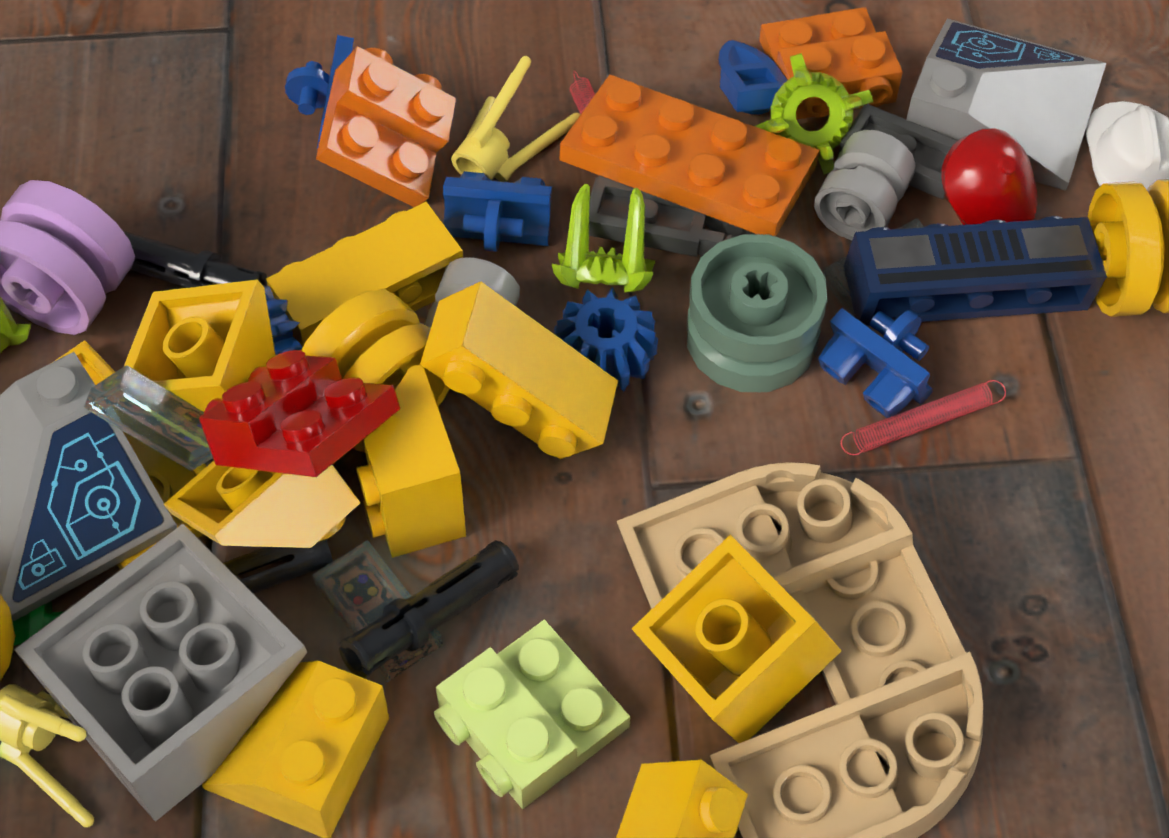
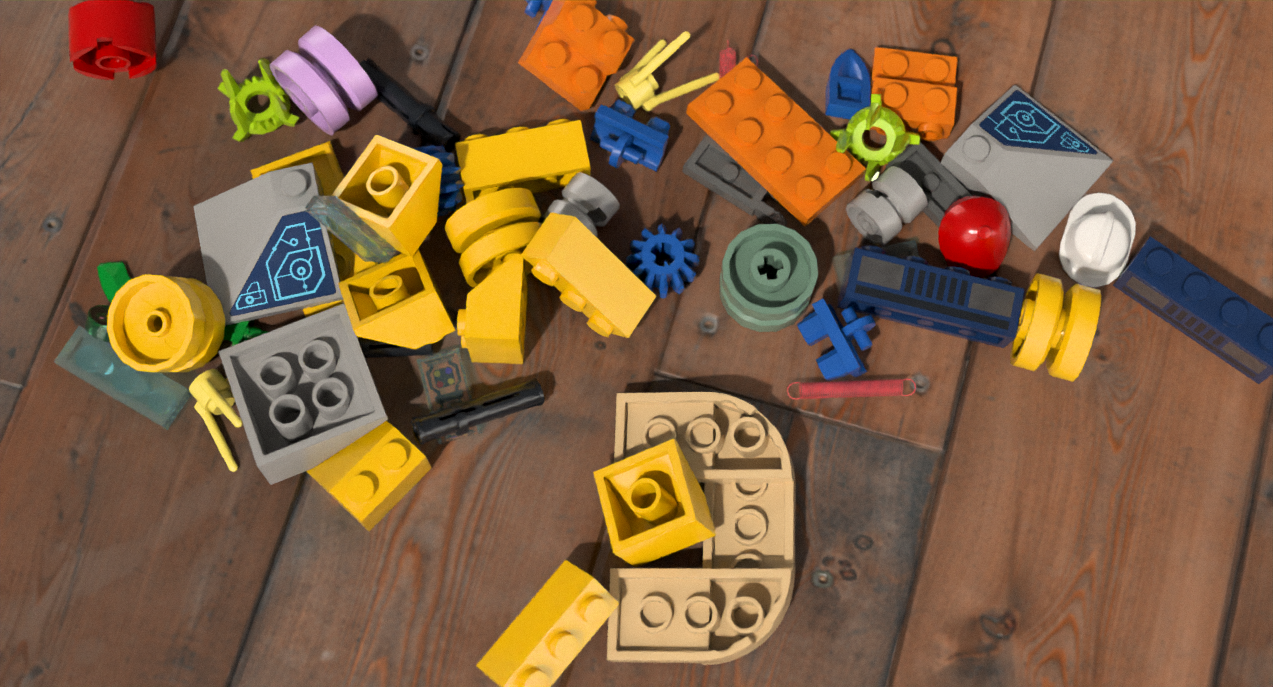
camera: 20 degrees right, 15 degrees up
red plate [199,350,401,477] -> none
yellowish green plate [434,619,630,809] -> none
lime piece [552,184,655,293] -> none

